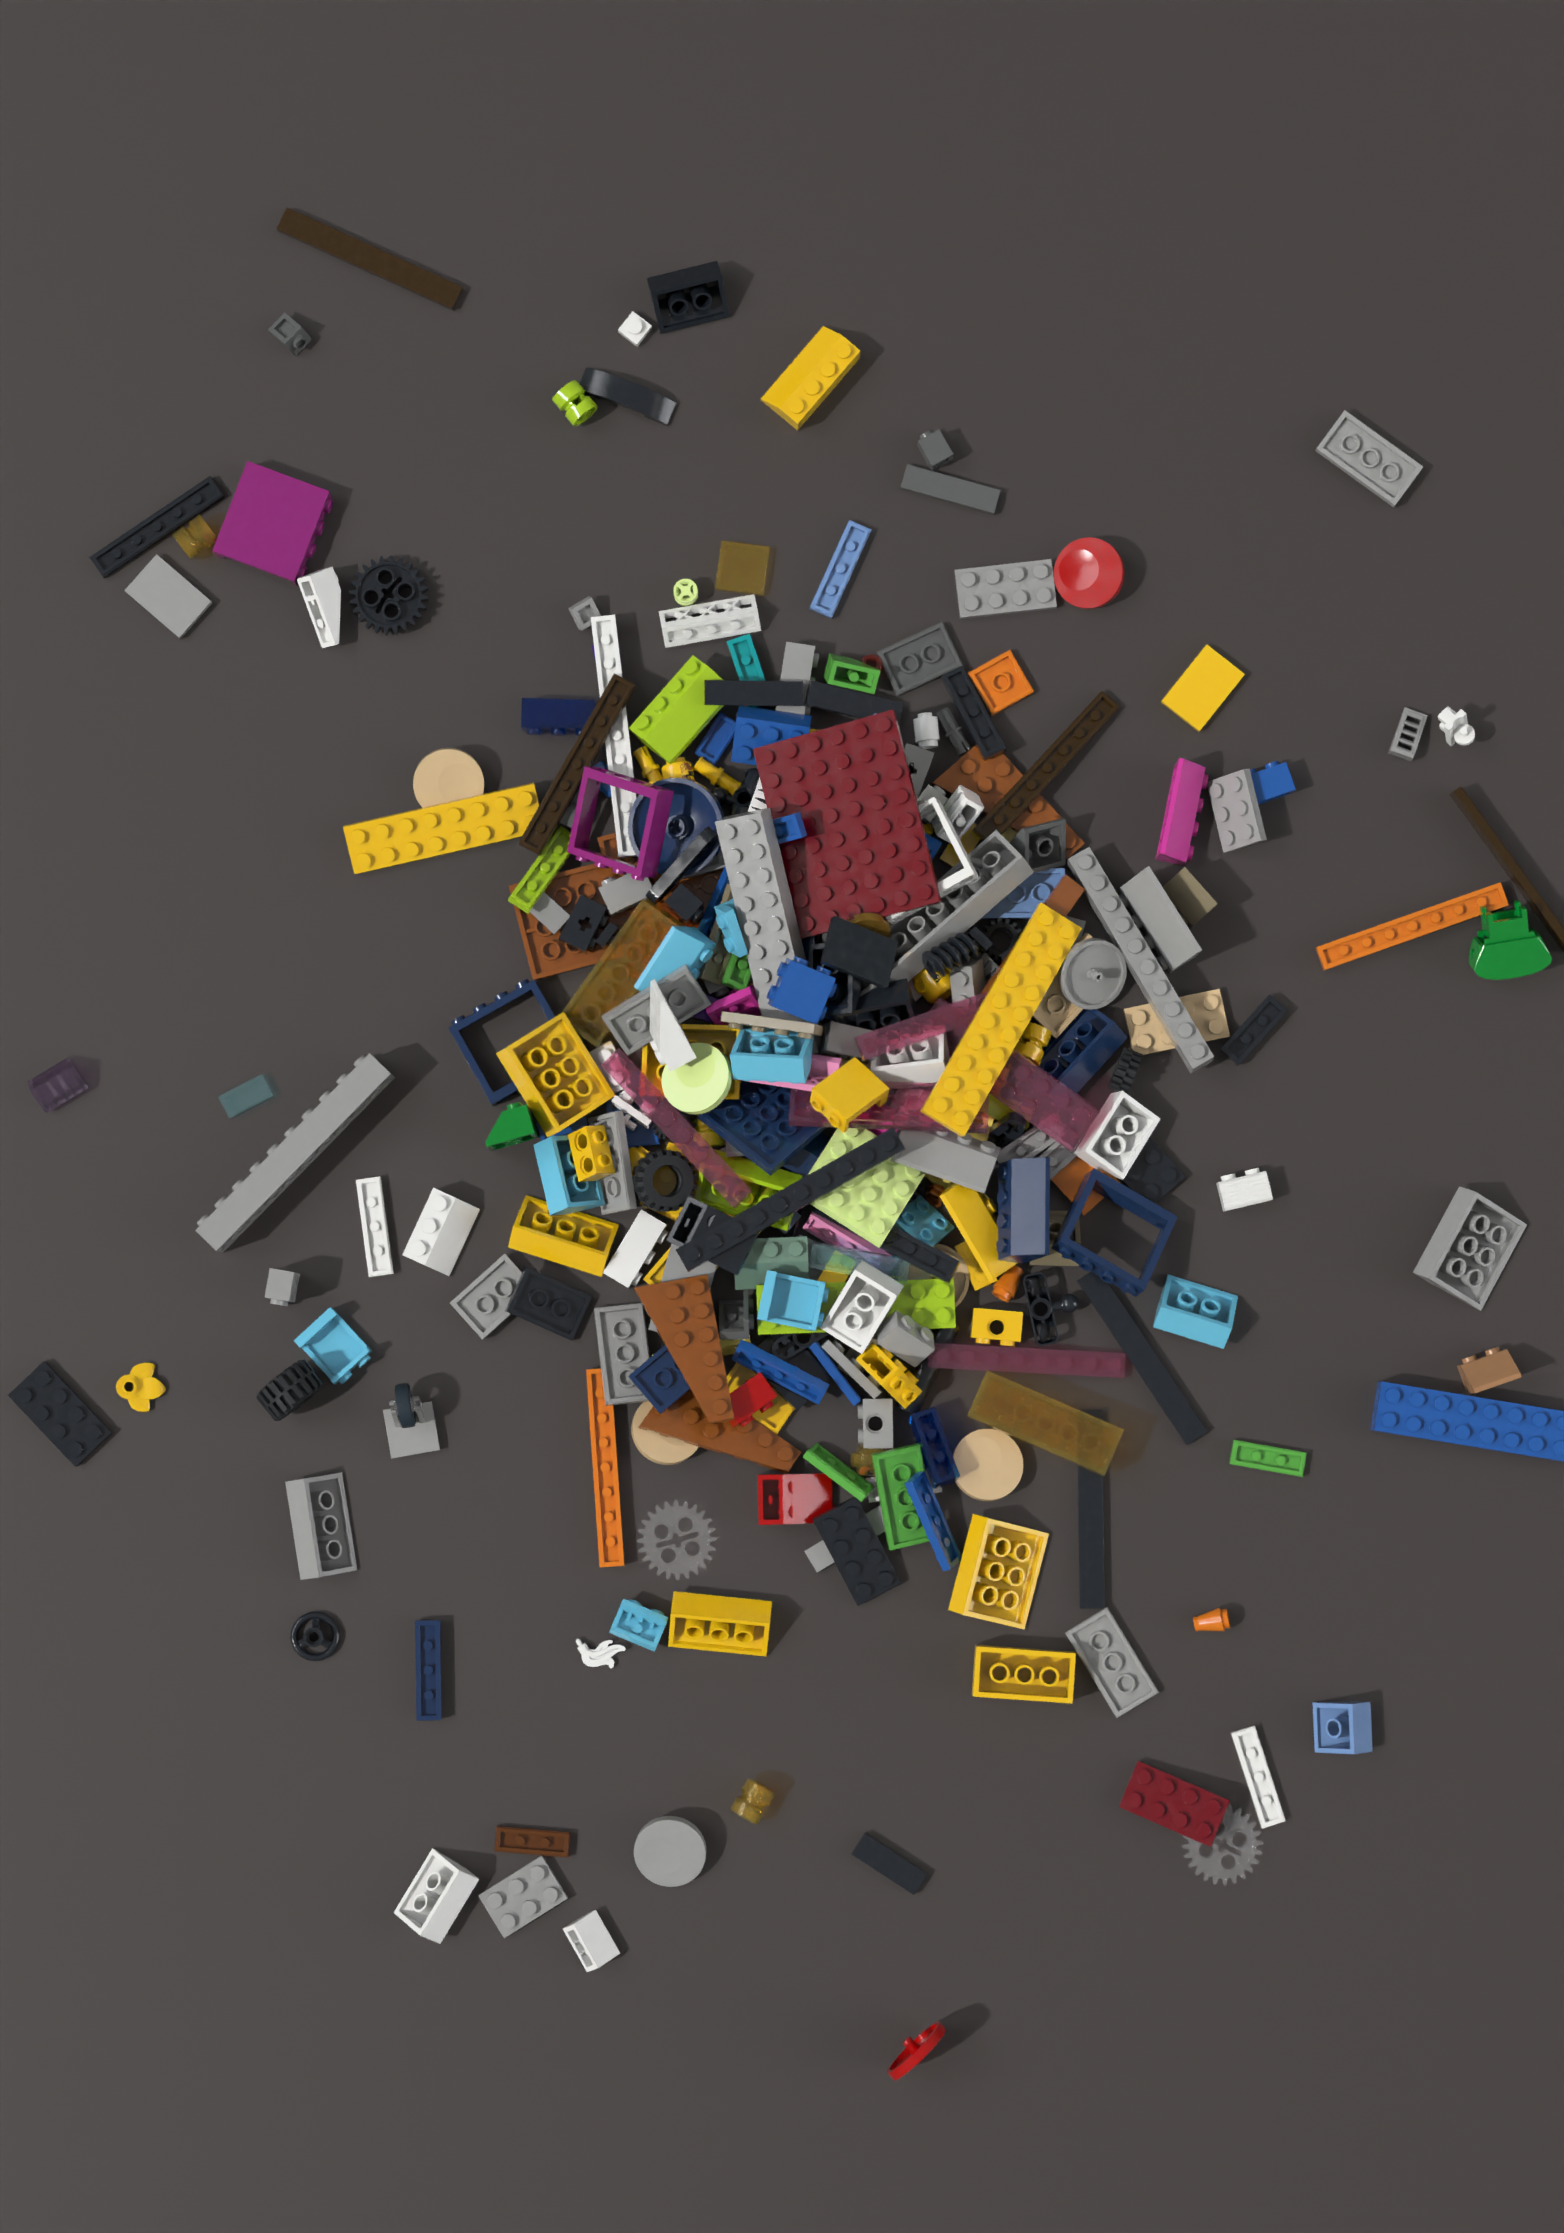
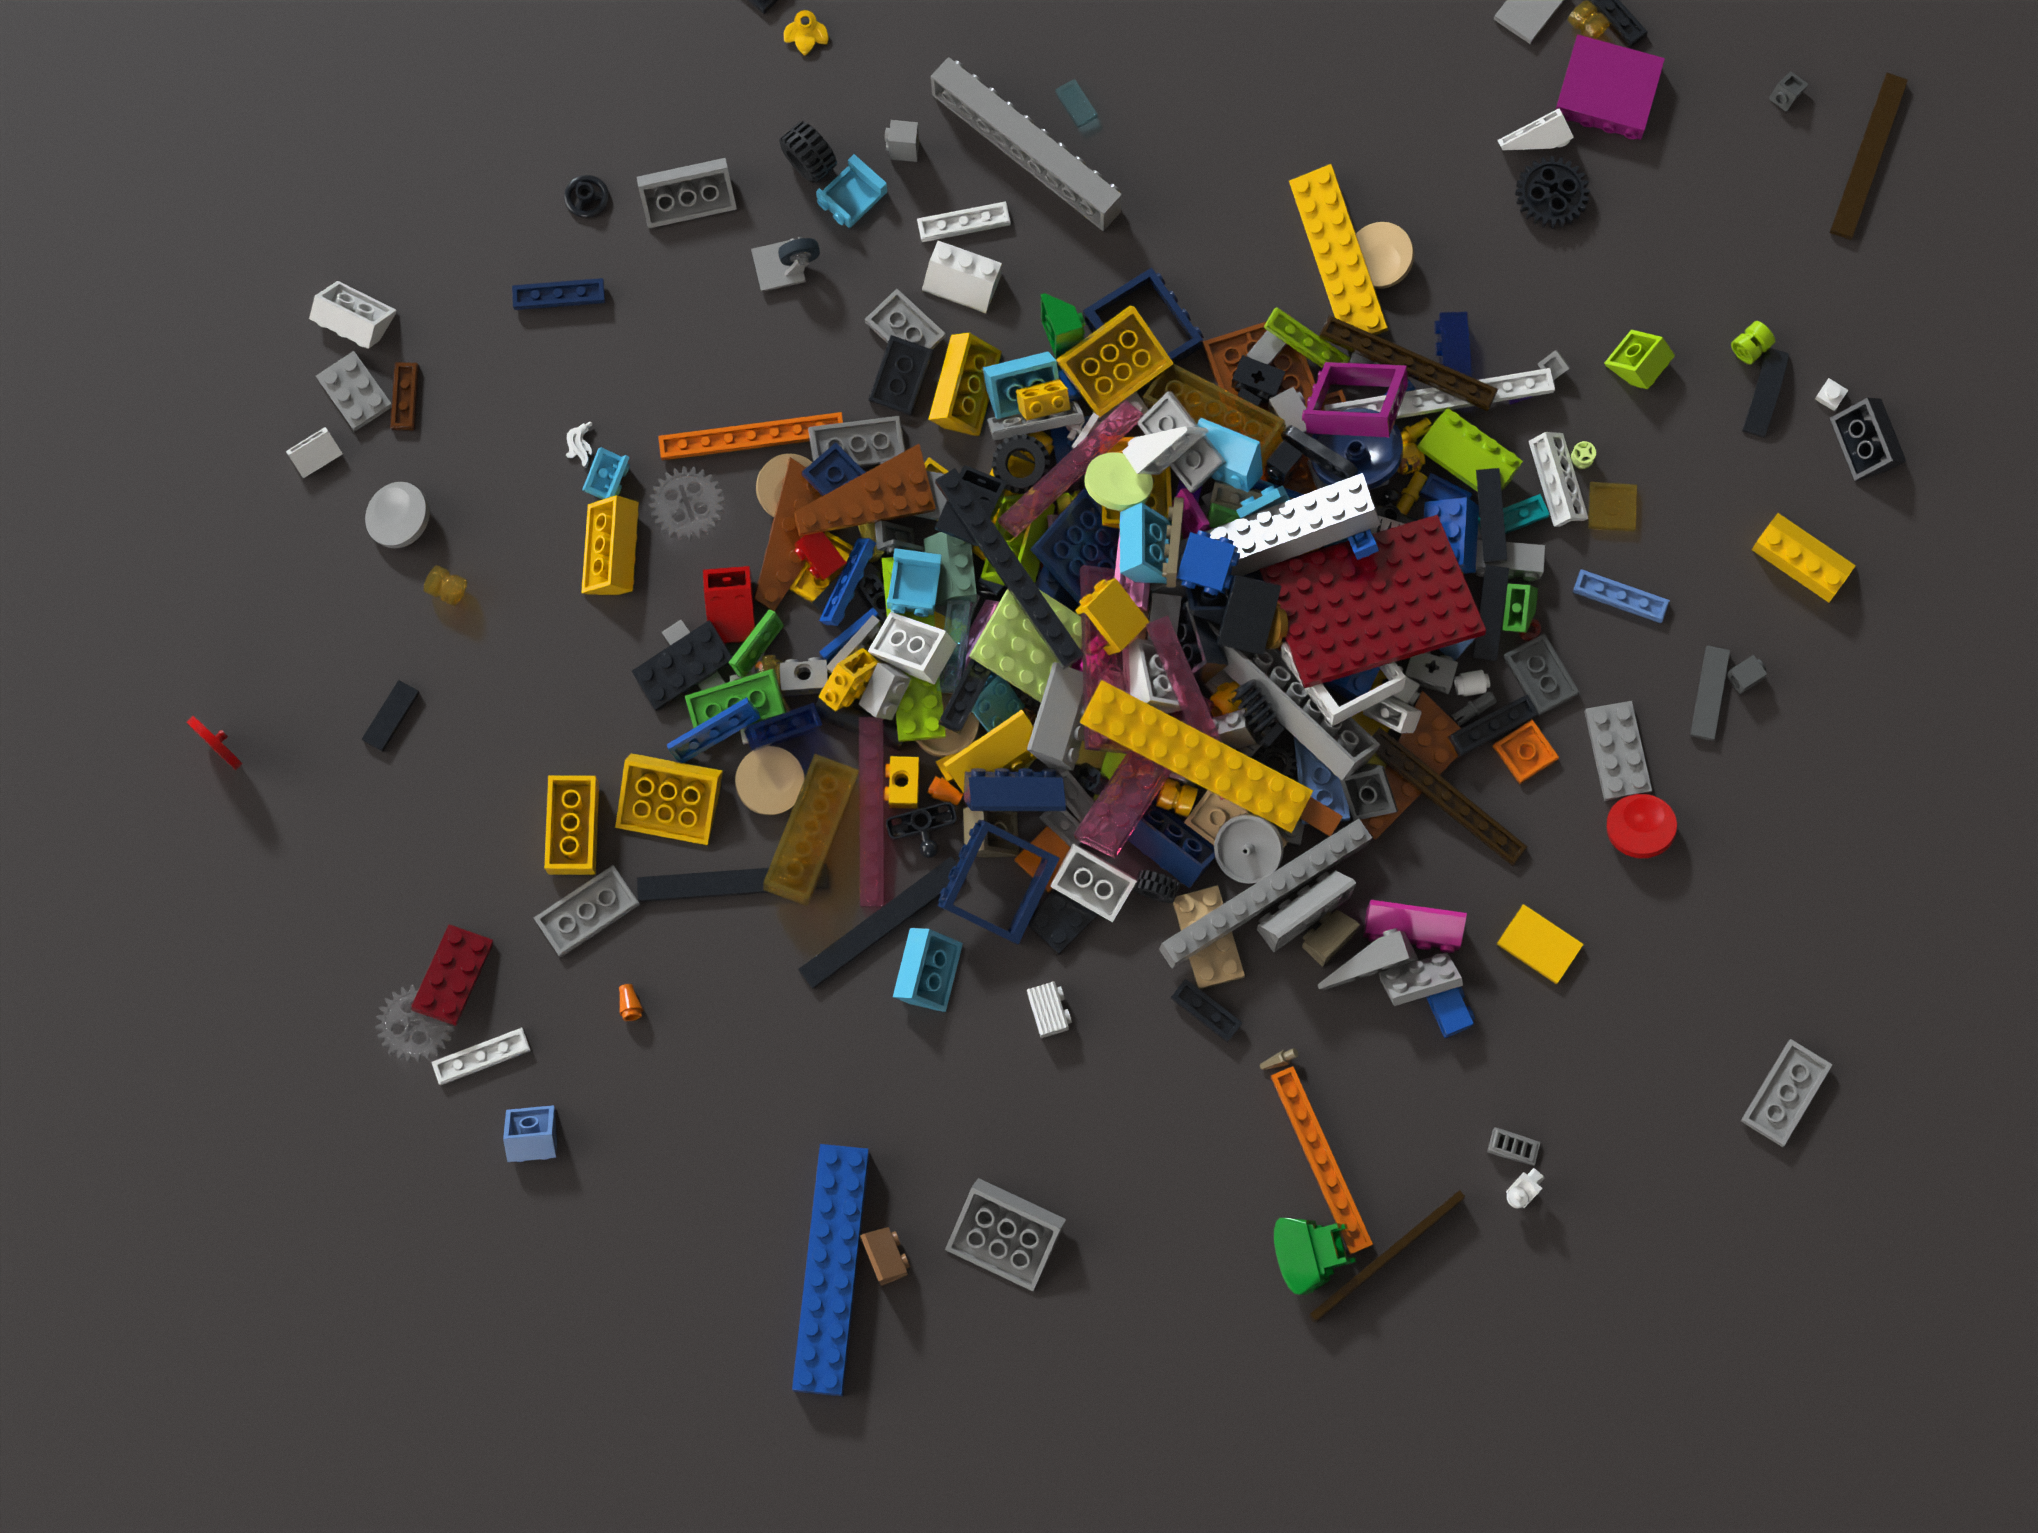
camera: 90 degrees right, 10 degrees down
white brick [603,1209,668,1288] -> none
bright green tile [1229,1440,1307,1477] -> none
none -> dark tan bar [1260,1048,1298,1070]
none -> light grey wedge [1318,928,1418,990]
none -> lime slope [1604,330,1675,389]

